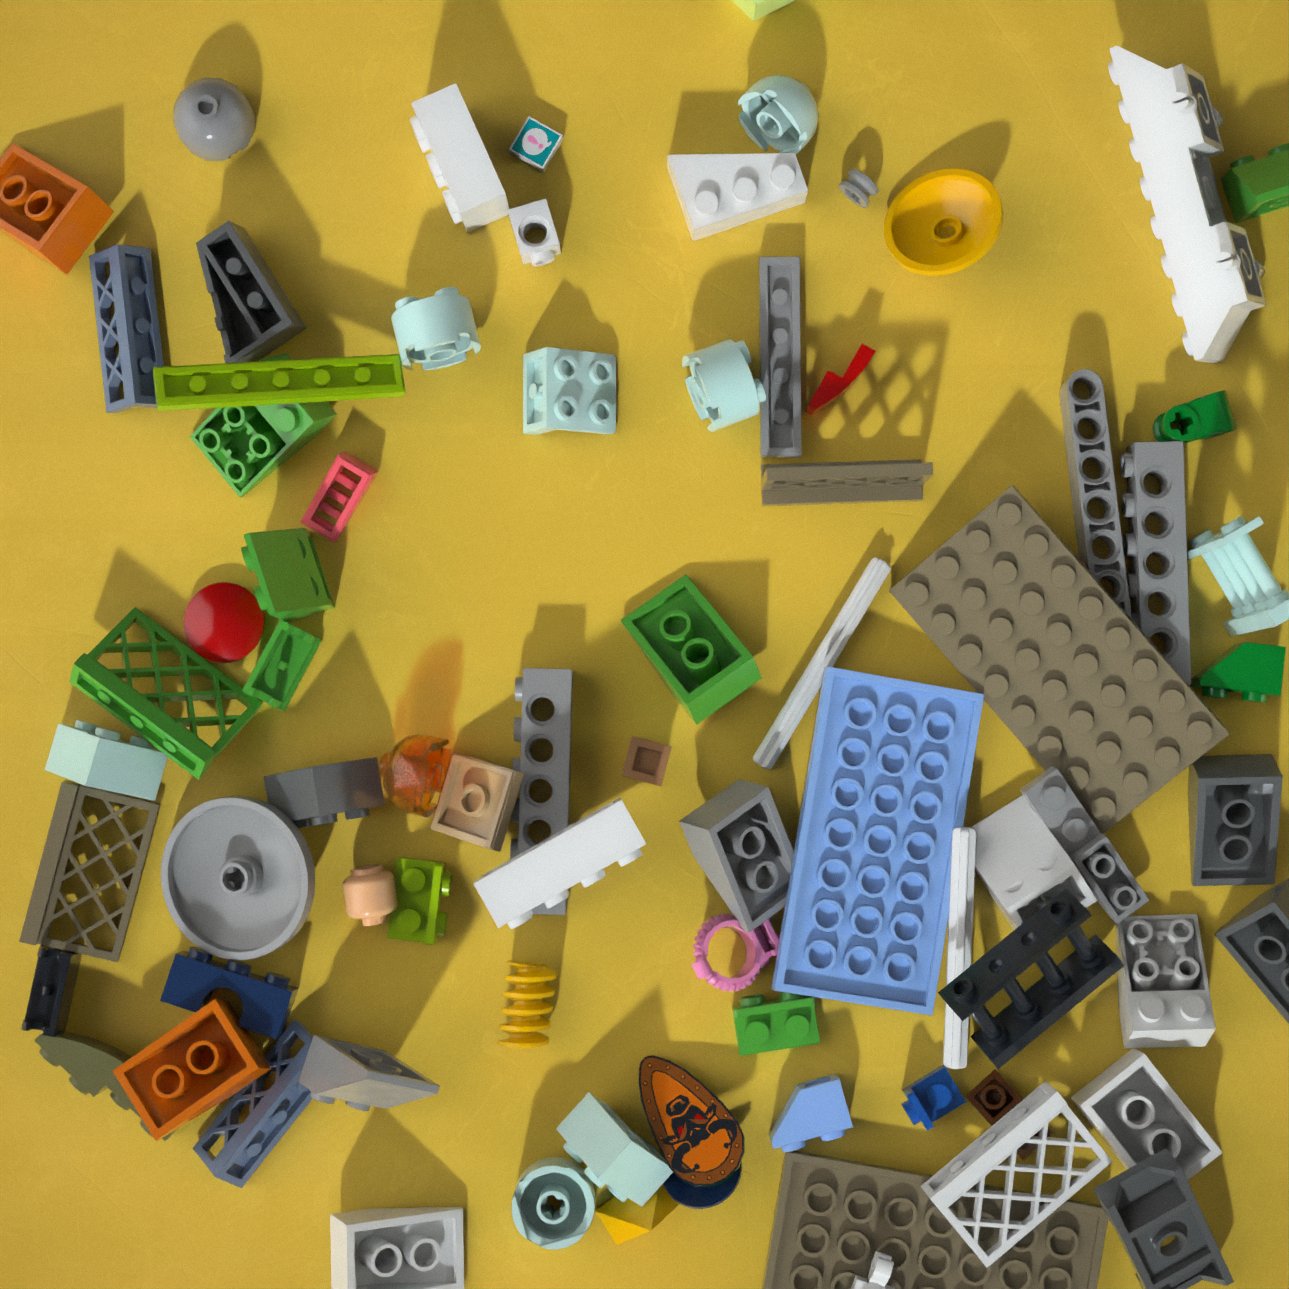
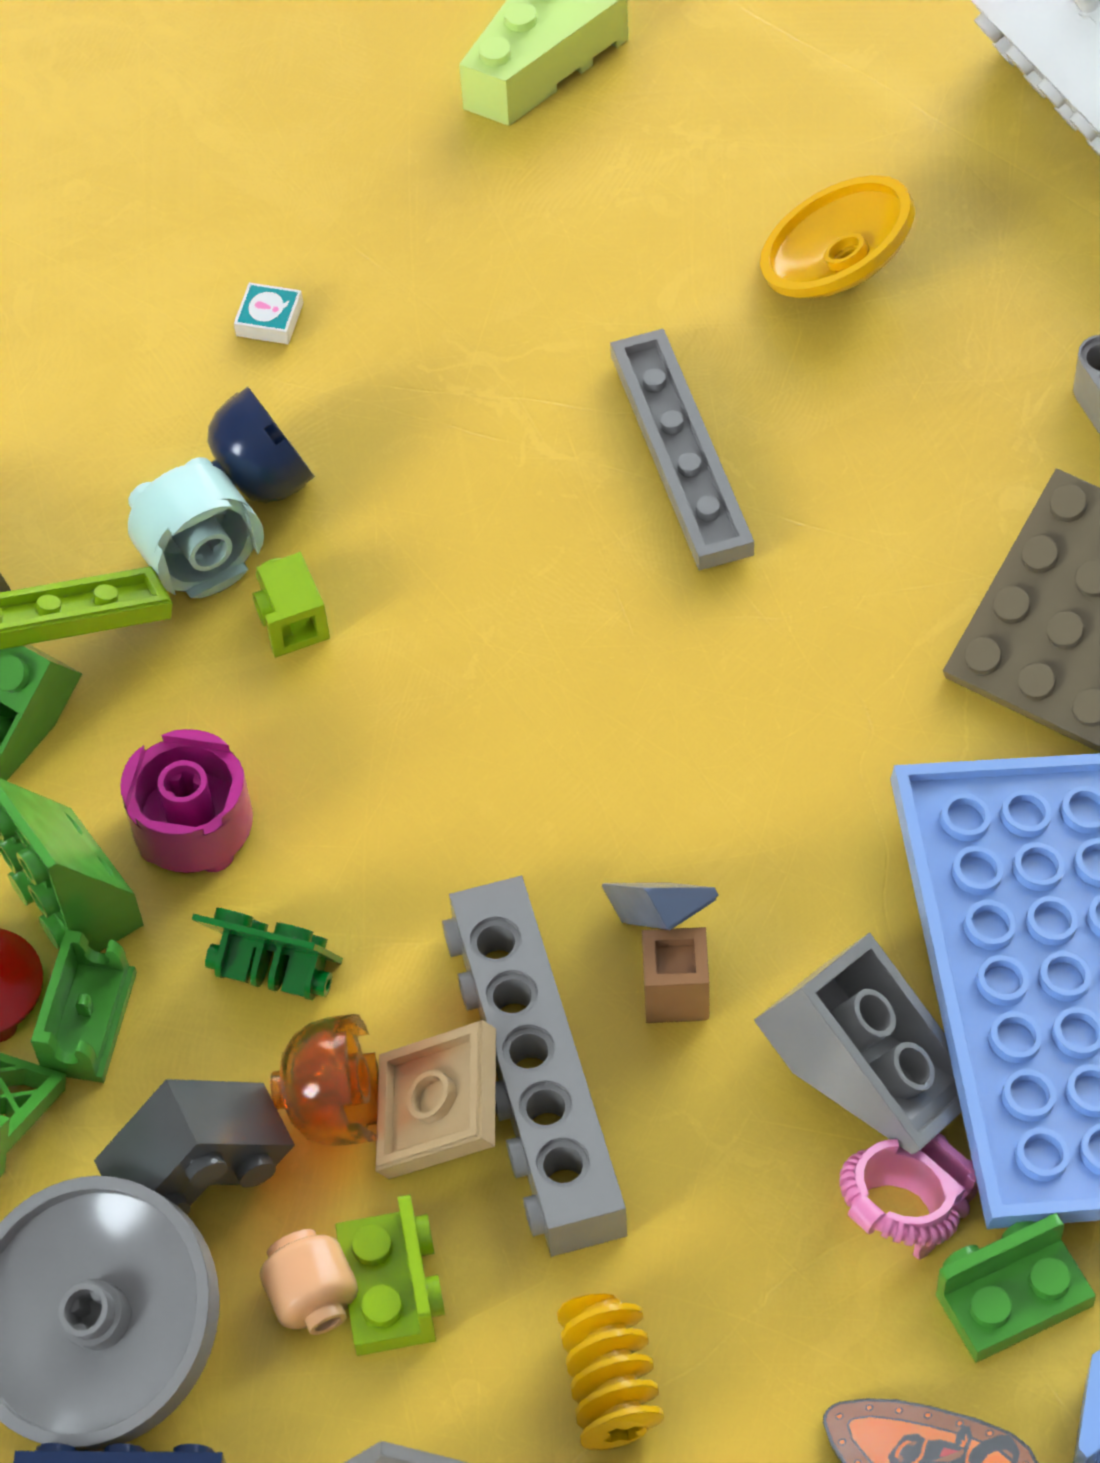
camera: 10 degrees left, 30 degrees down
coral slope [301,451,379,543] -> none
white brick [409,83,509,233] -> none
white brick [473,797,646,929] -> none
white brick [508,199,561,266] -> none
light aqua bracket [523,347,616,435] -> none
bright green slope [621,574,762,725] -> none
white wedge [667,153,808,241] -> none
light aqua brick [682,339,766,432] -> none
light aqua cylinder [738,74,819,155] -> none
white axle [753,557,891,769] -> none
dark tan fence [760,459,933,506] -> none
red slope [805,343,876,415] -> none
light grey bush [838,169,879,208] -> none
none -> dark pink brick [120,729,253,873]
none -> green hinge [192,907,343,1000]
none -> dark blue cylinder [207,387,315,503]
none -> lime brick [252,552,330,658]
none -> sand blue slope [602,882,719,930]

